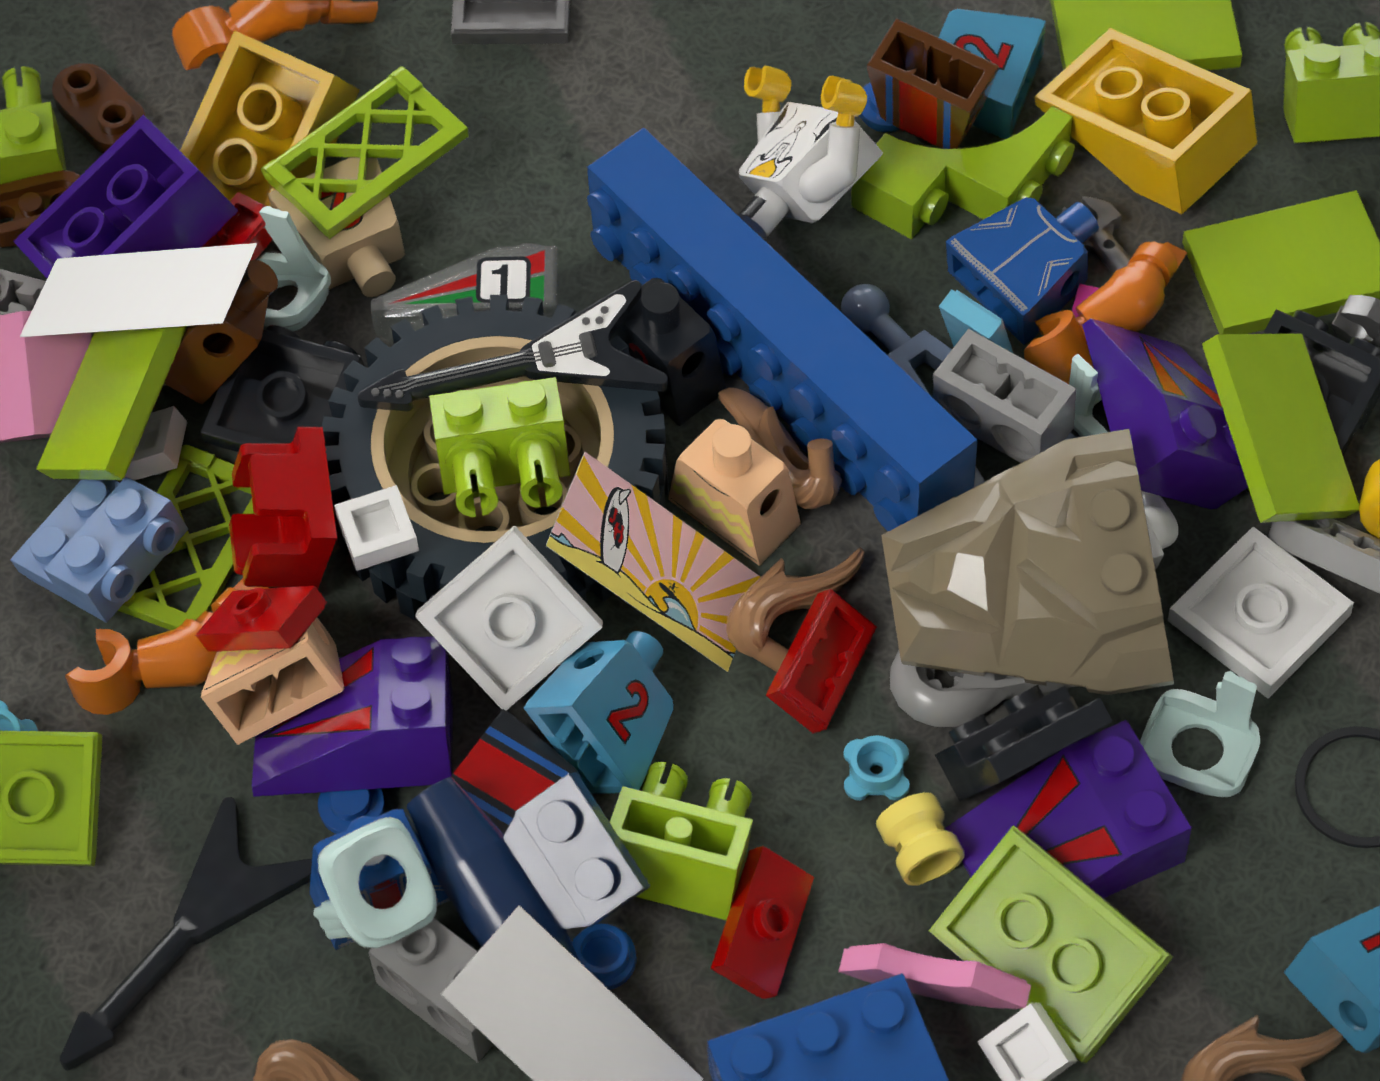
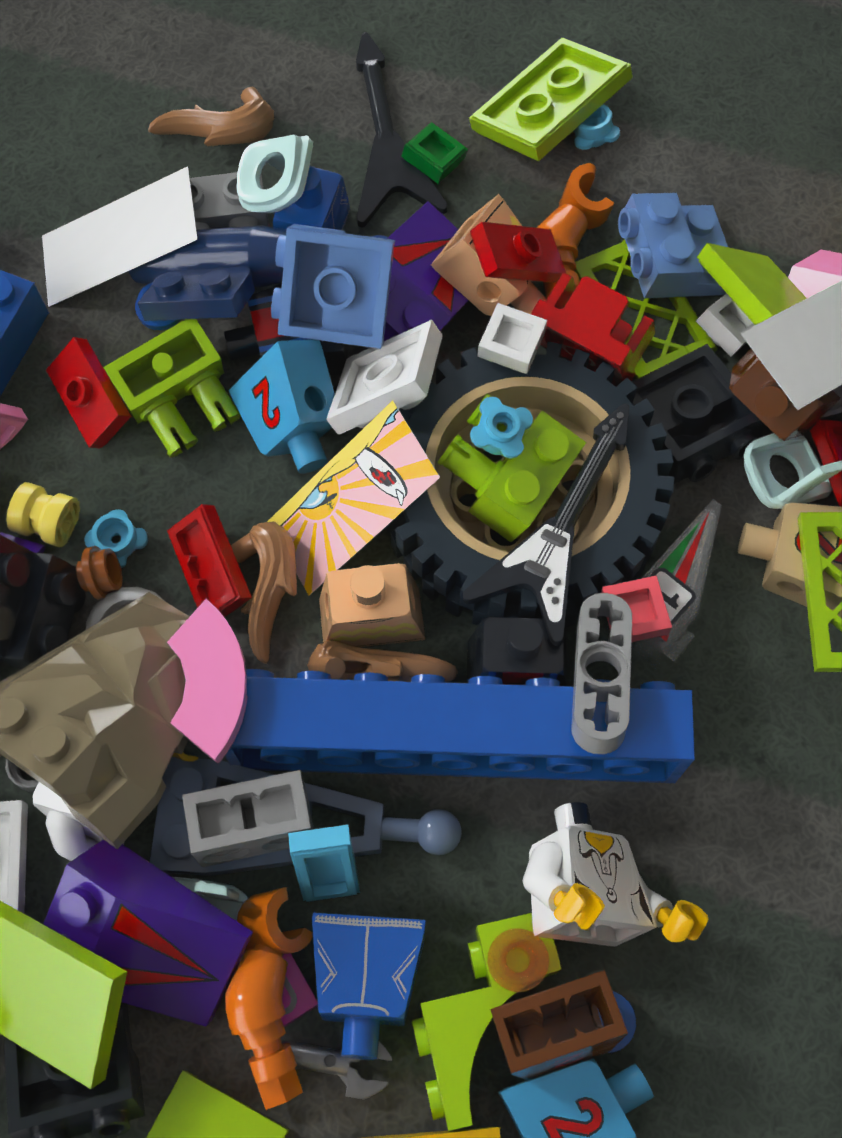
camera: 130 degrees right, 10 degrees up
none -> dark orange plate [76,546,122,600]
none -> bright pink tile [167,599,248,764]
none -> medium blue plate [271,224,395,349]
none -> green tile [401,122,468,184]
none -> medium azure plate [470,396,533,459]
none -> clear orange plate [487,928,549,992]
none -> light grey beam [571,593,632,754]
none -> coral plate [601,575,672,642]

